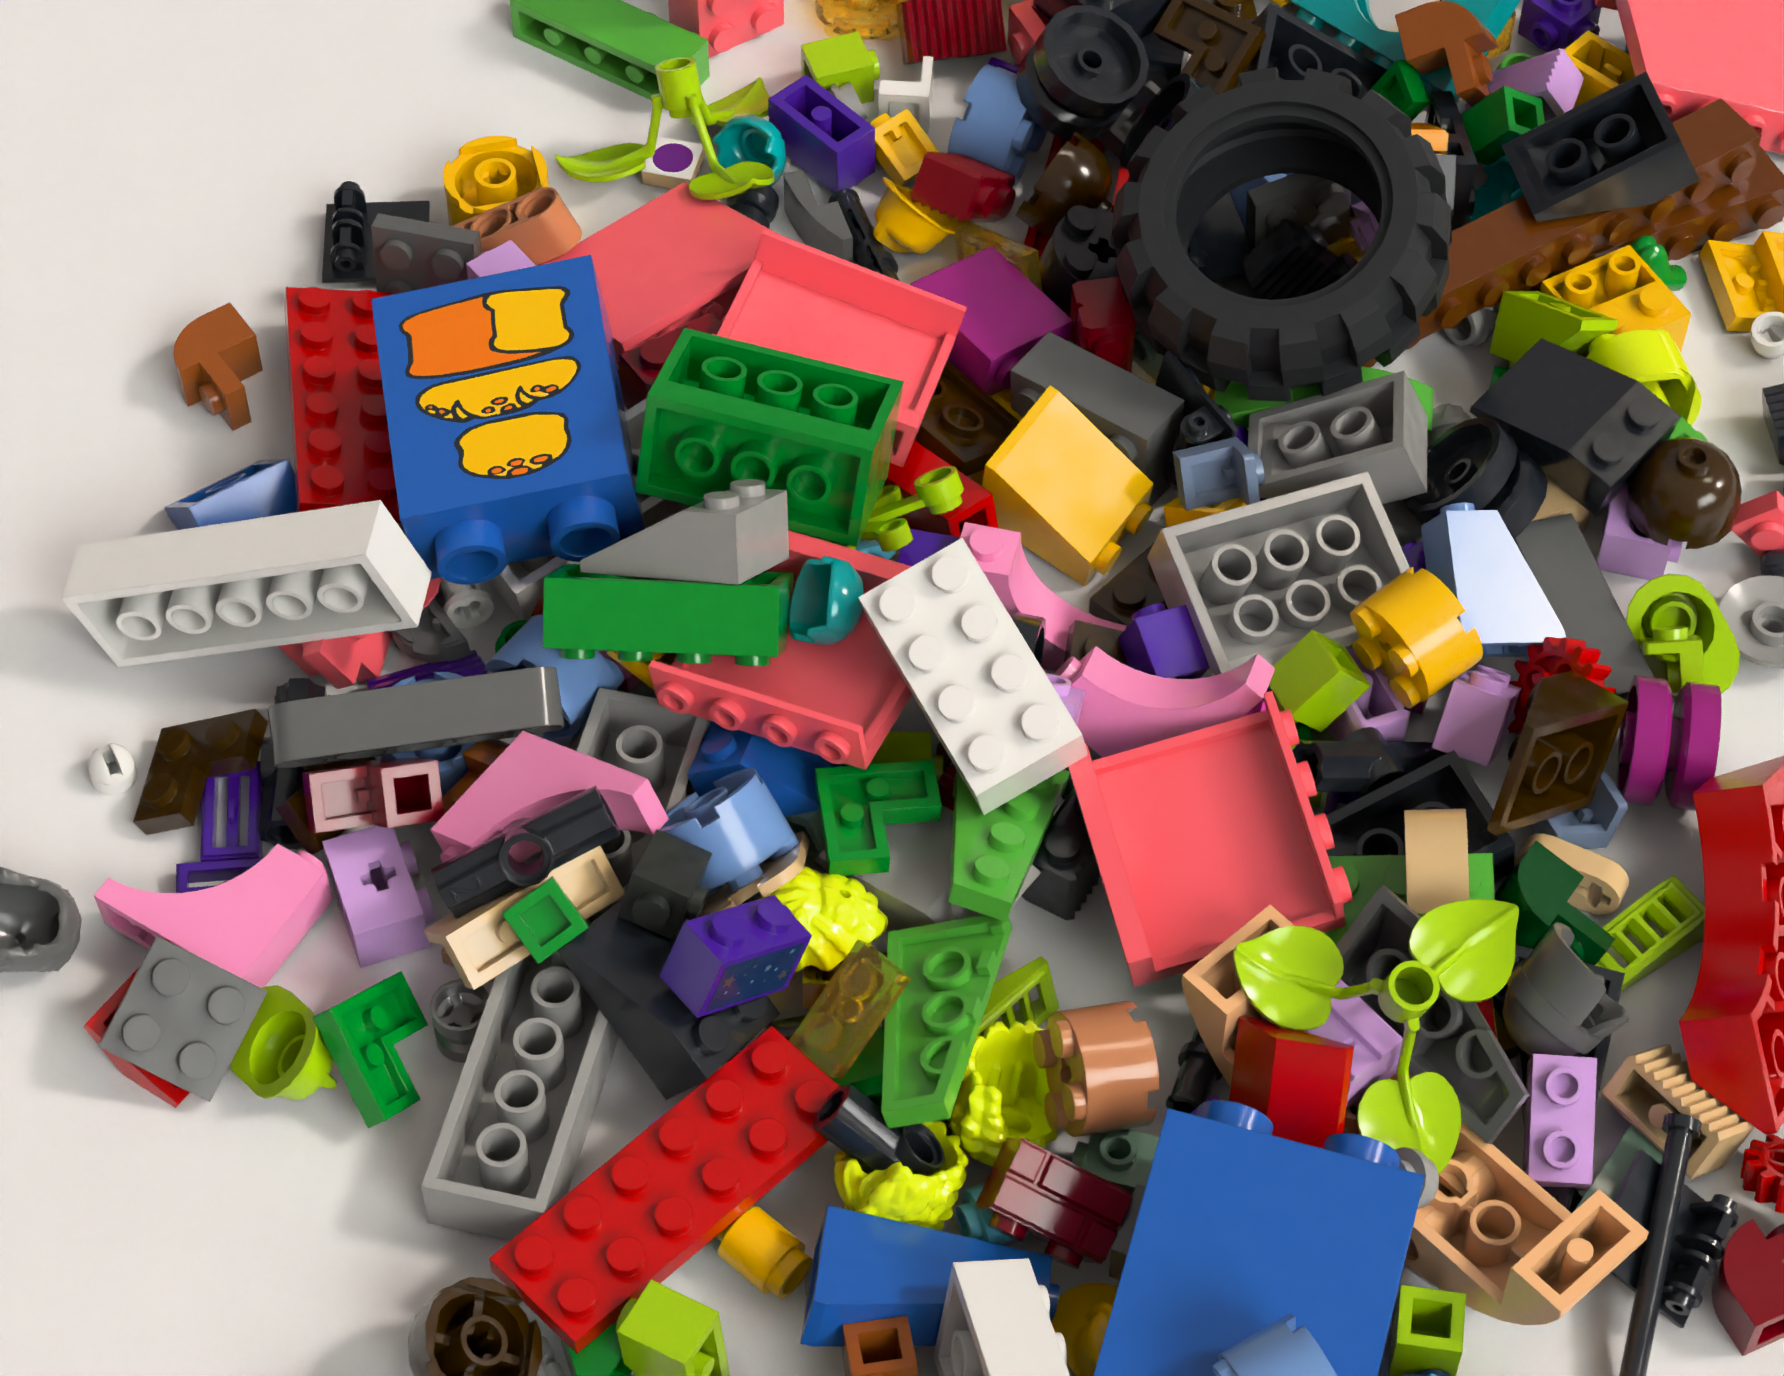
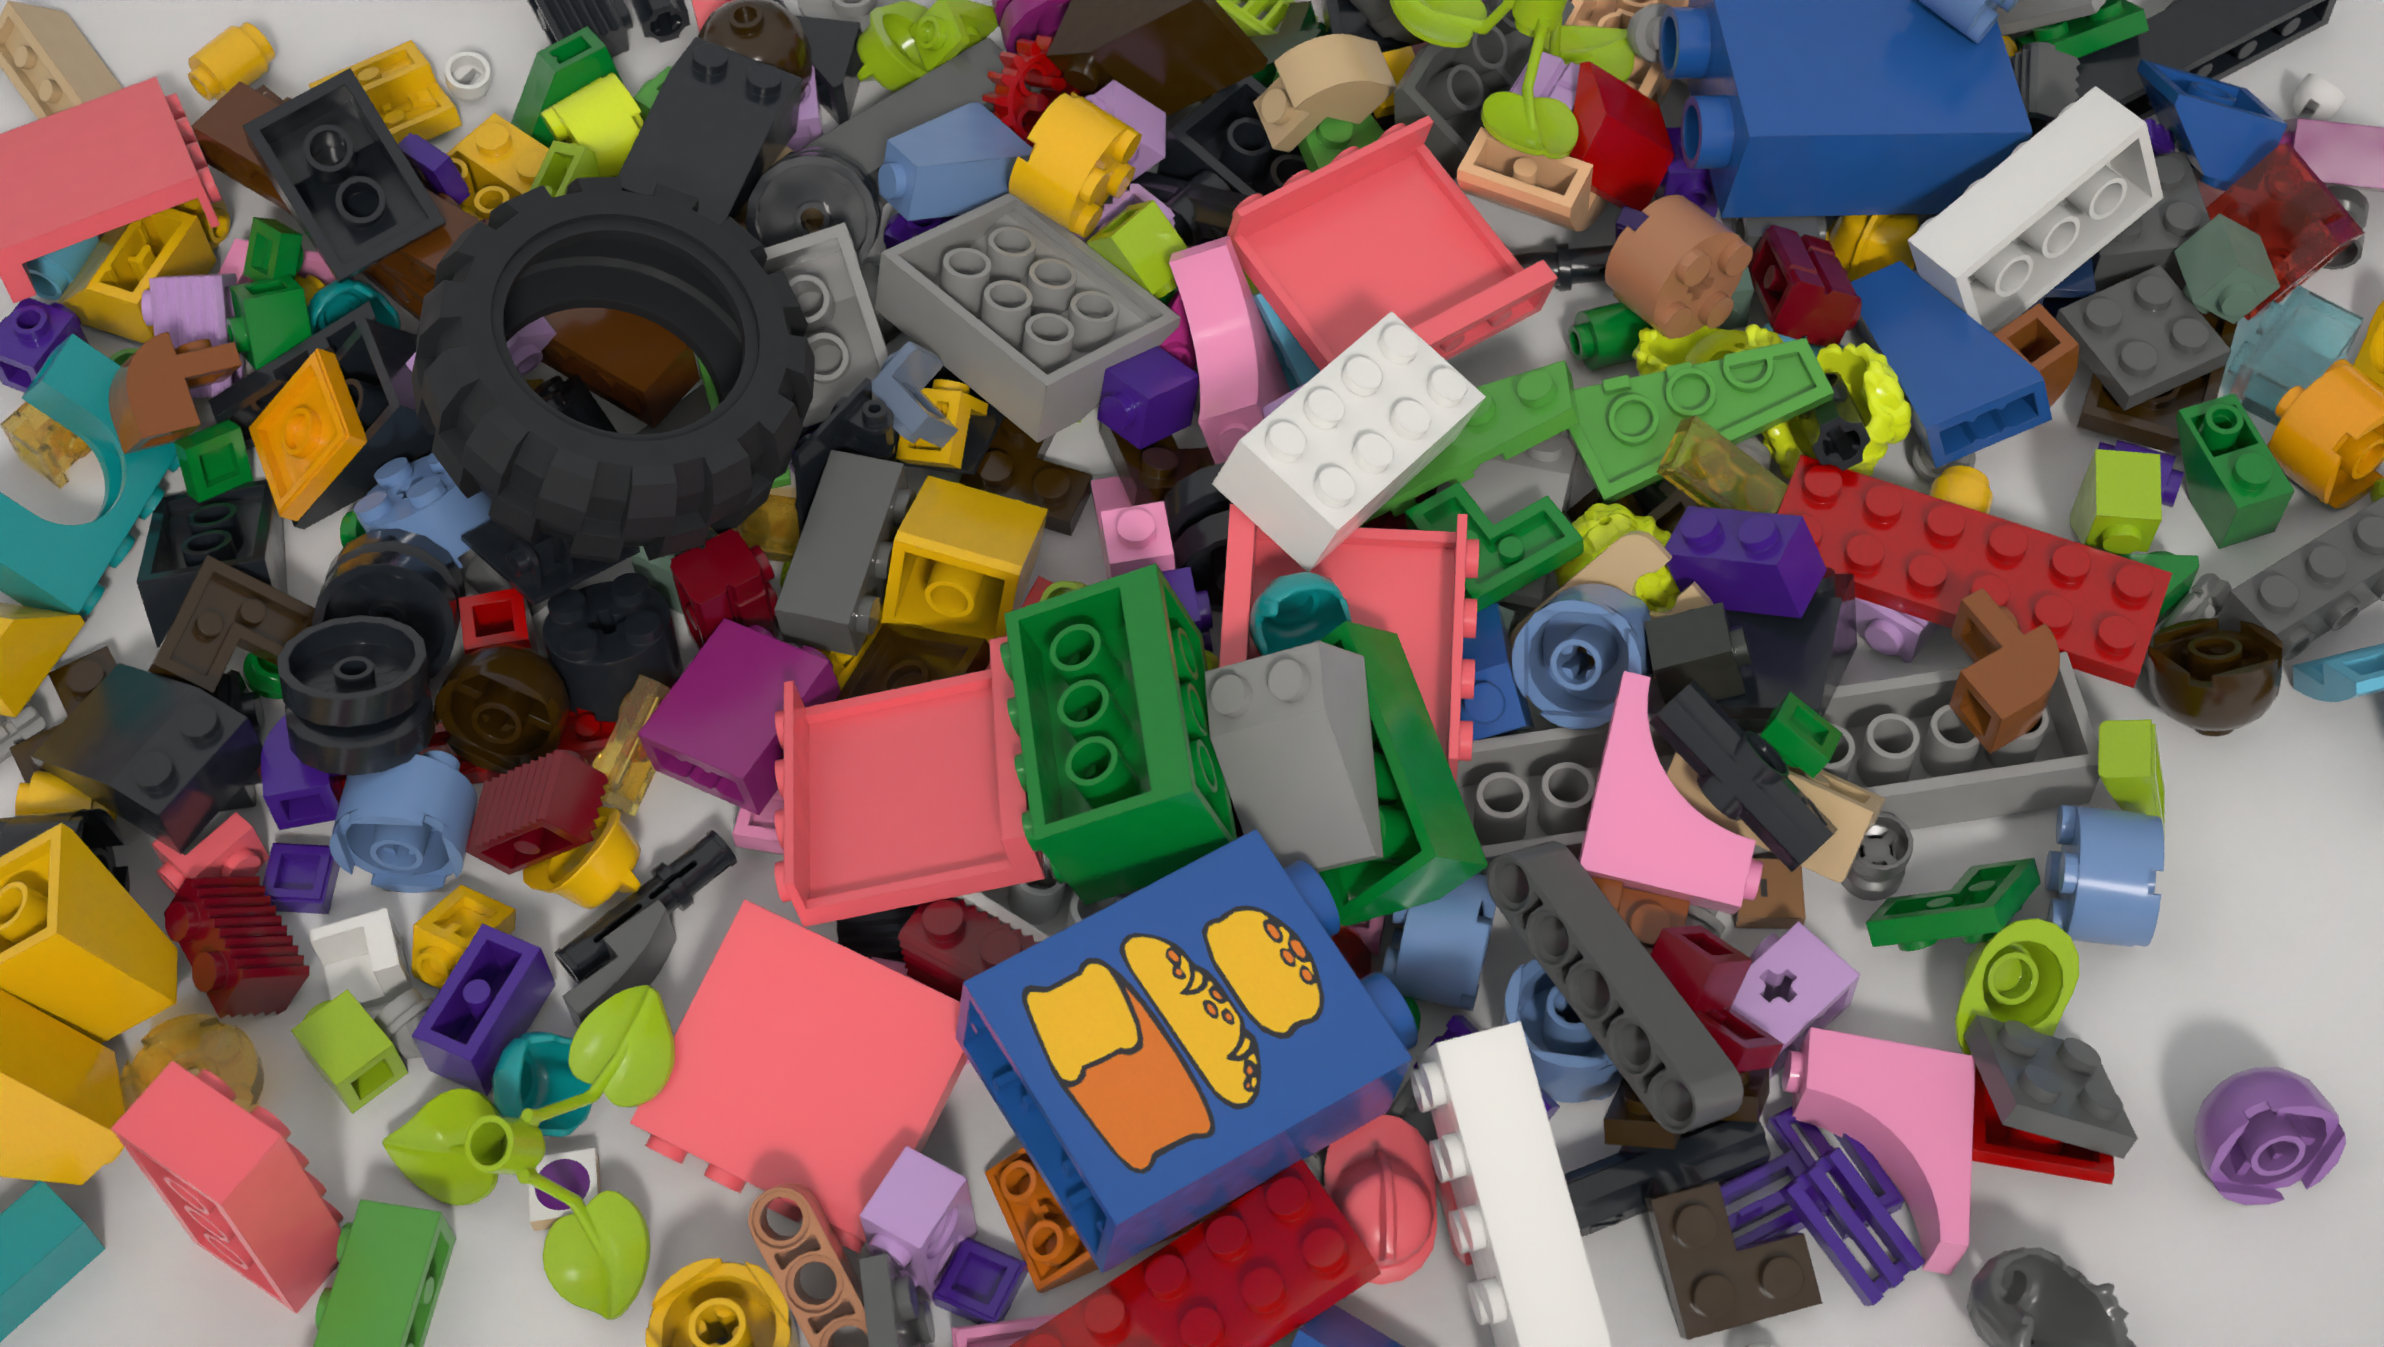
camera: 110 degrees left, 5 degrees up
none -> dark purple tile [398,133,470,205]
none -> green slope [511,26,624,148]
none -> black slope [794,15,863,125]
none -> dark purple tile [1779,1147,1925,1306]
none -> dark orange brick [1949,588,2060,754]
none -> medium blue brick [2044,804,2164,947]
none -> lime slope [2098,719,2165,840]
none -> medium lavender cylinder [2194,1067,2346,1205]

